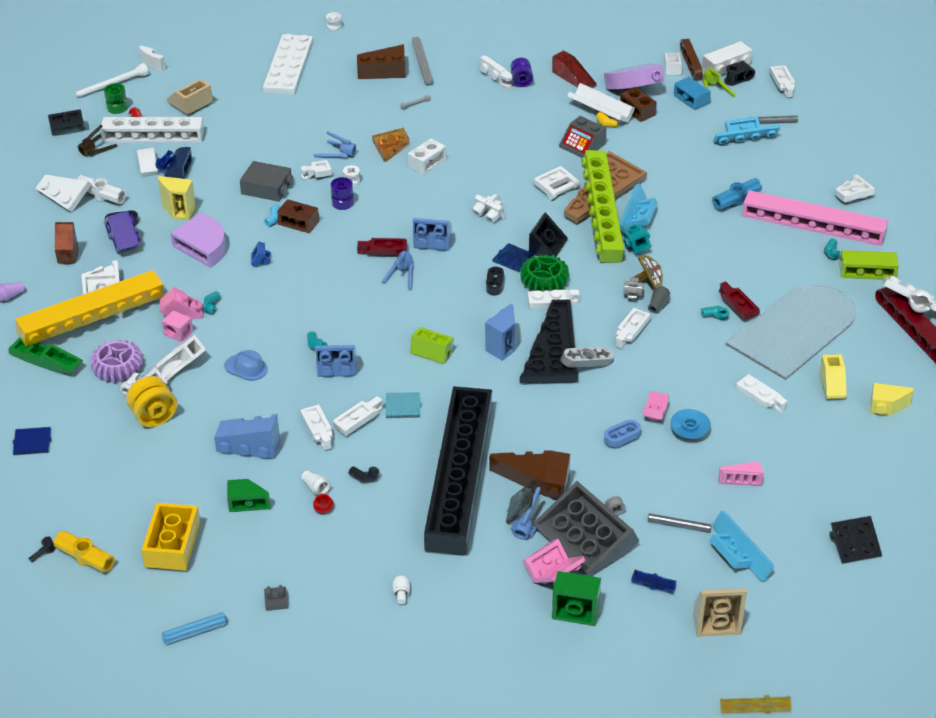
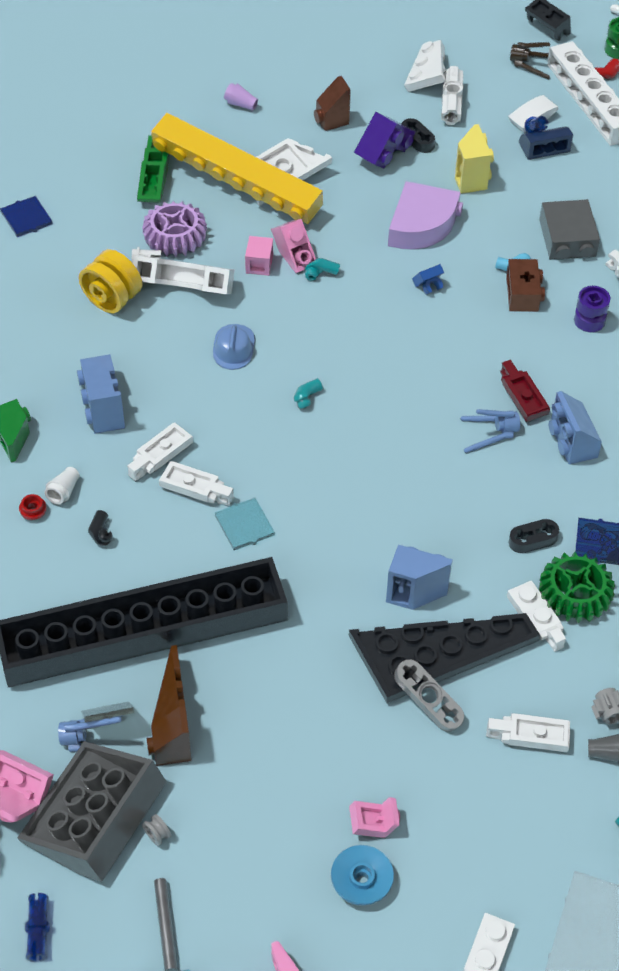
camera: 65 degrees right, 10 degrees up
medium blue slope [315,345,356,377] -> none
lime hinge [410,327,454,364] -> none
medium blue plate [604,420,641,447] -> none

